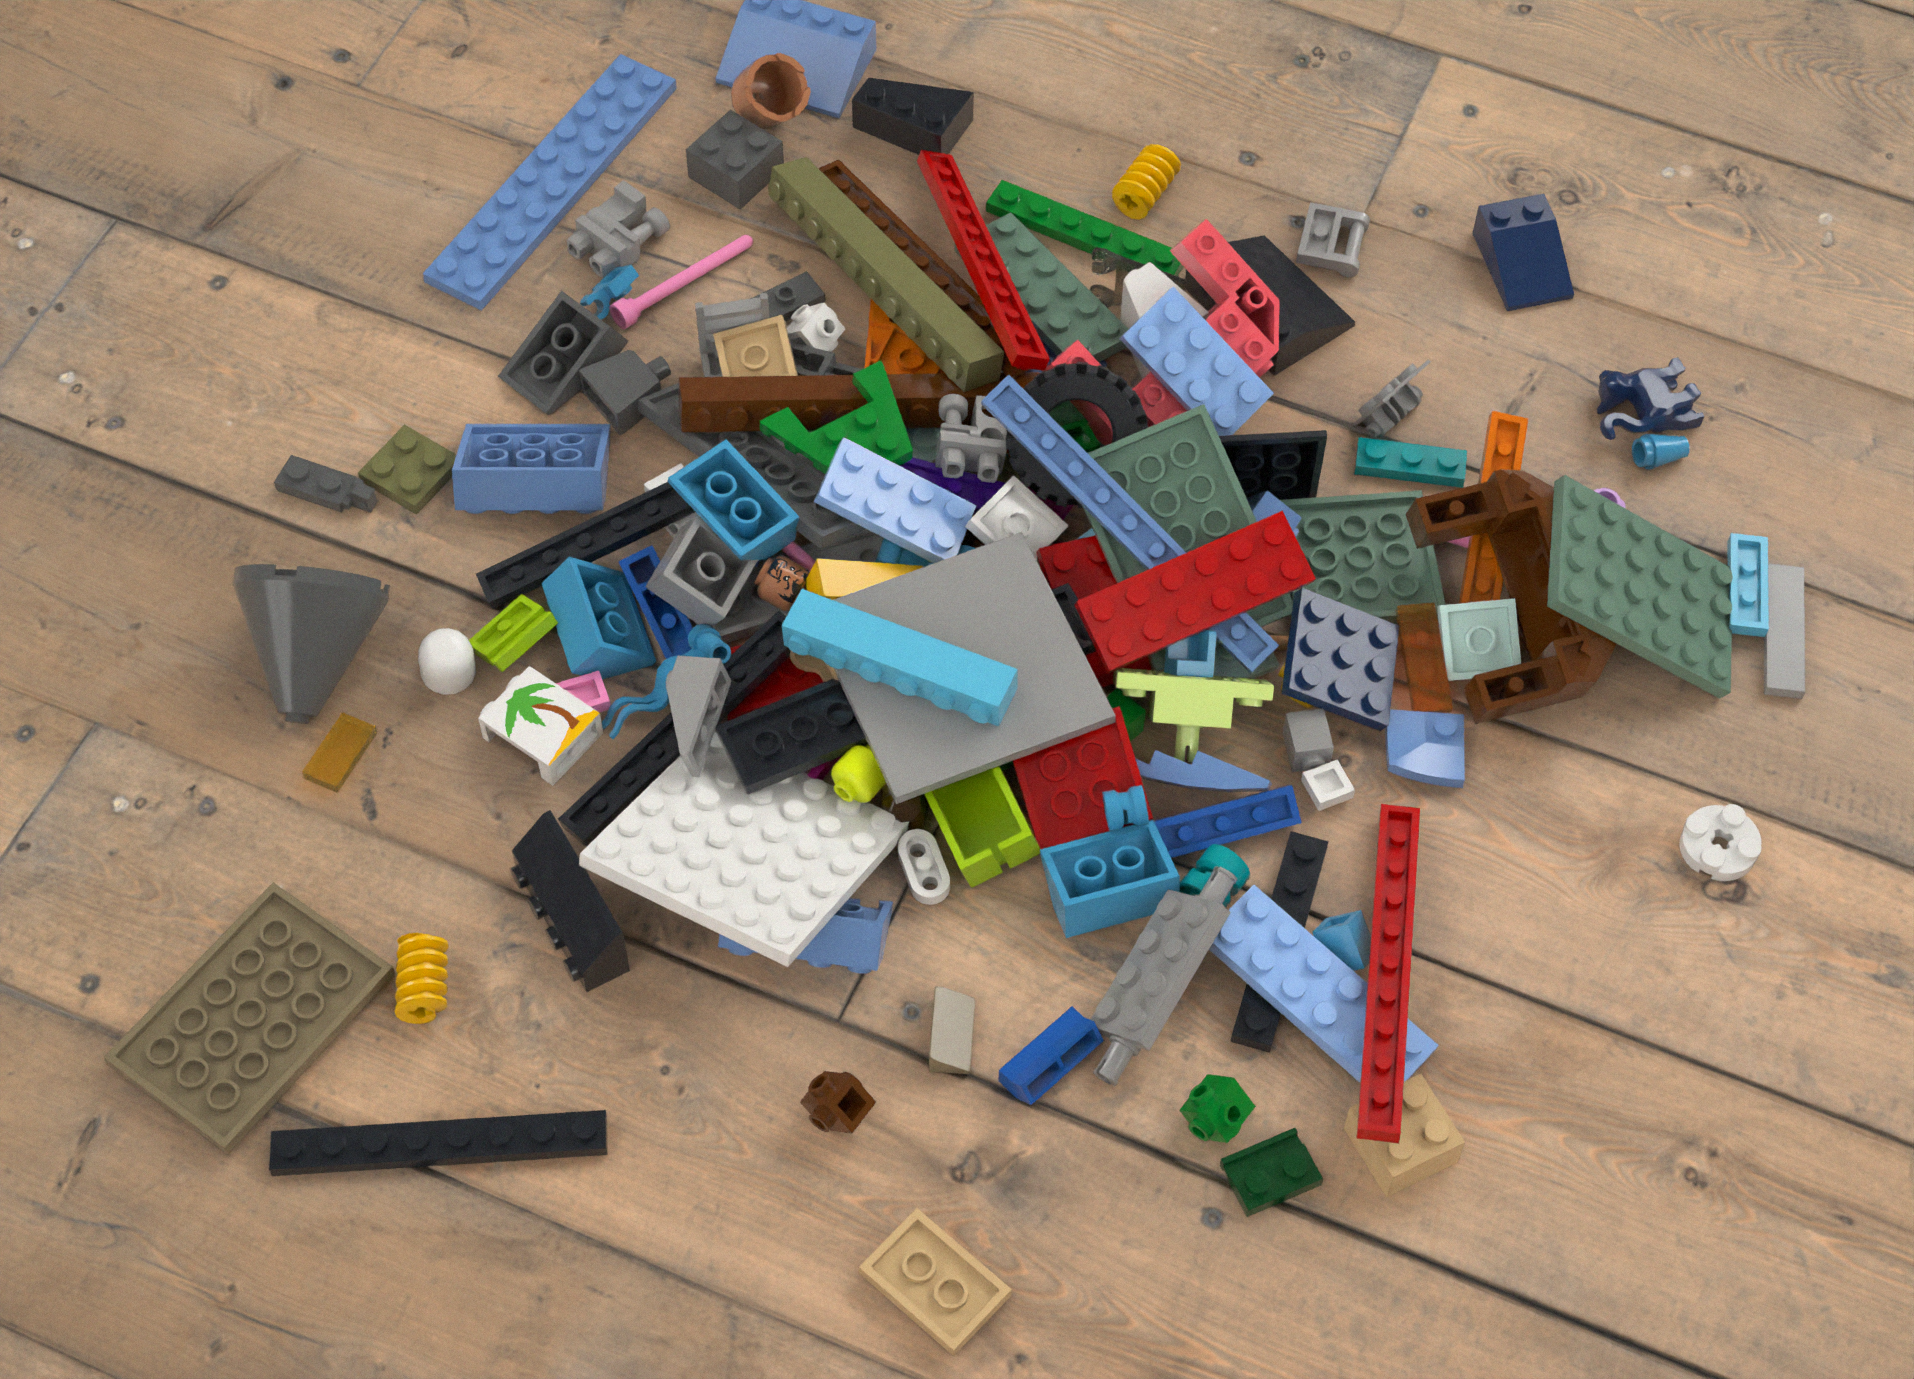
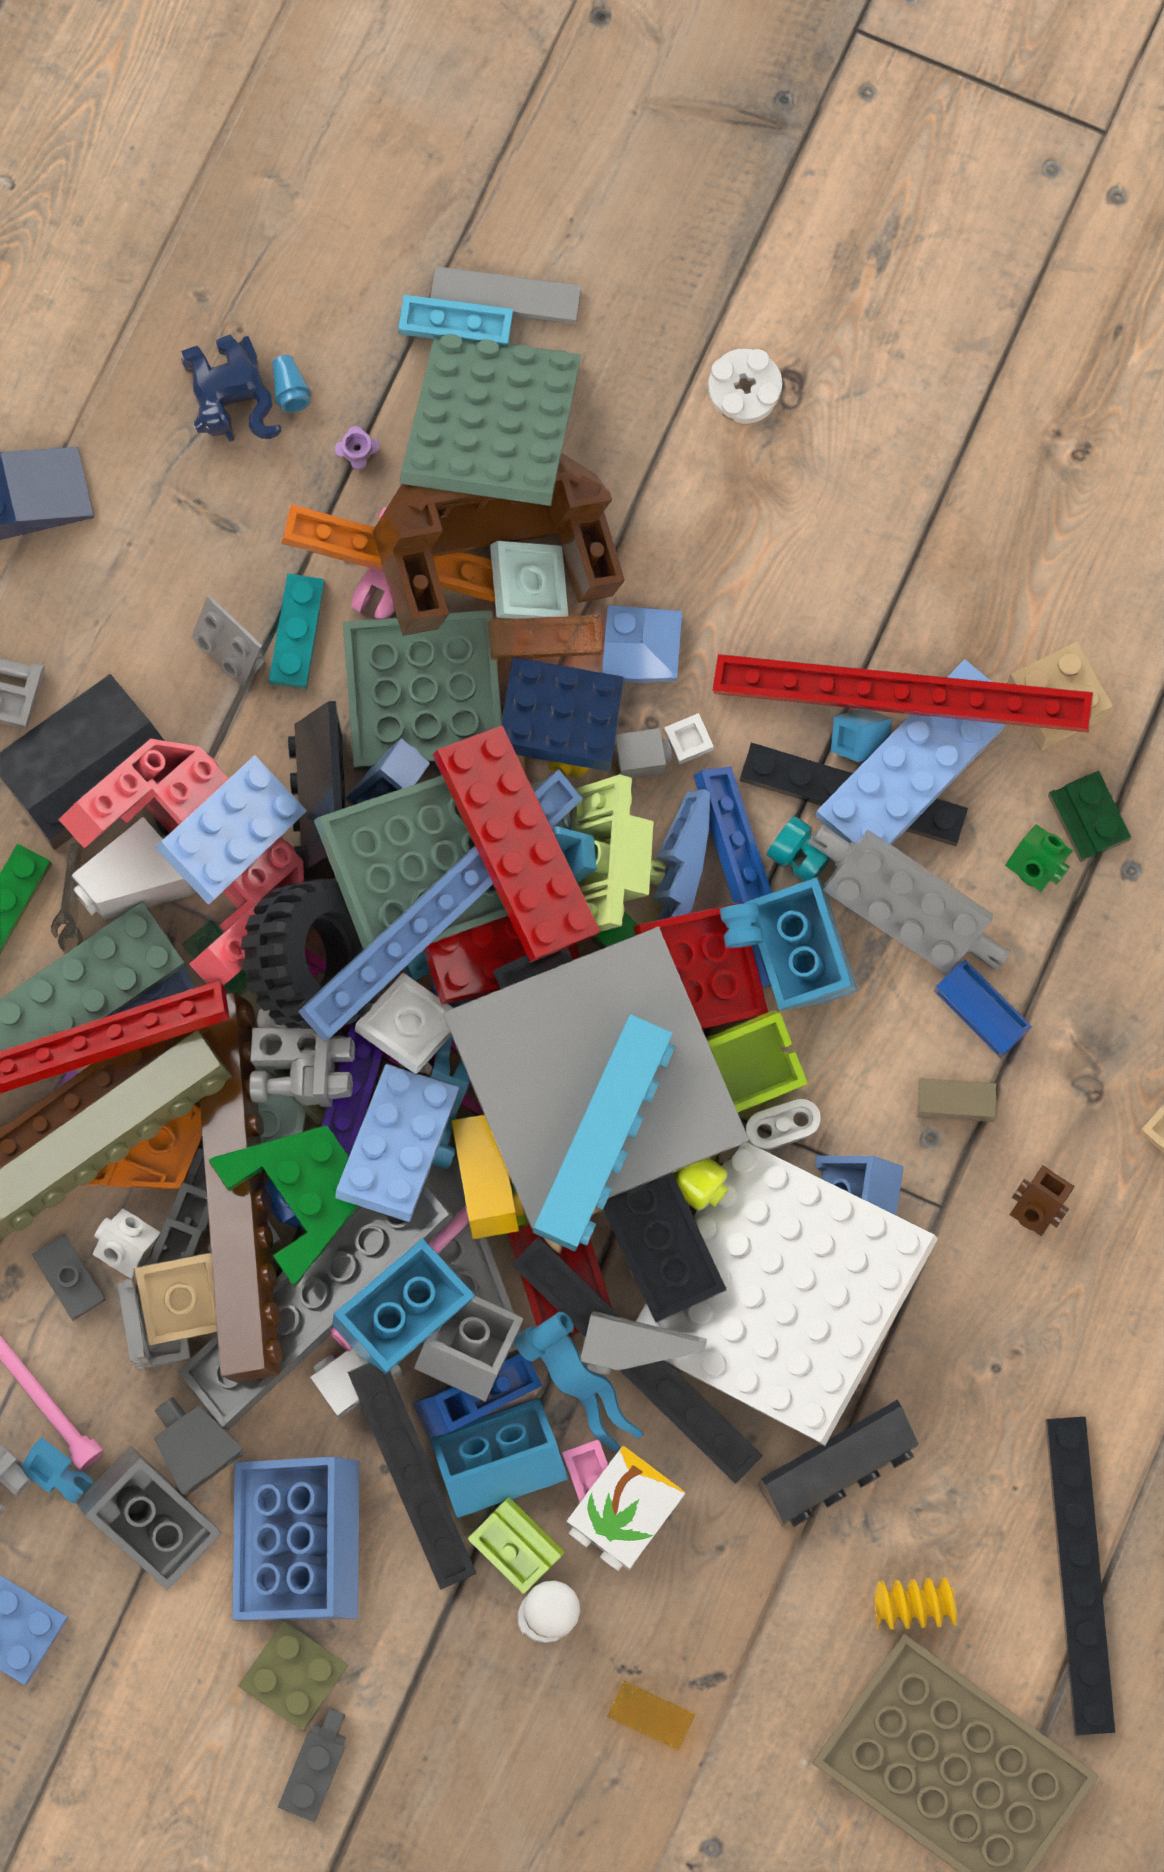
camera: 90 degrees left, 20 degrees up
dark grey cone [233,564,390,724] -> none
nougat head [754,555,810,611] -> none

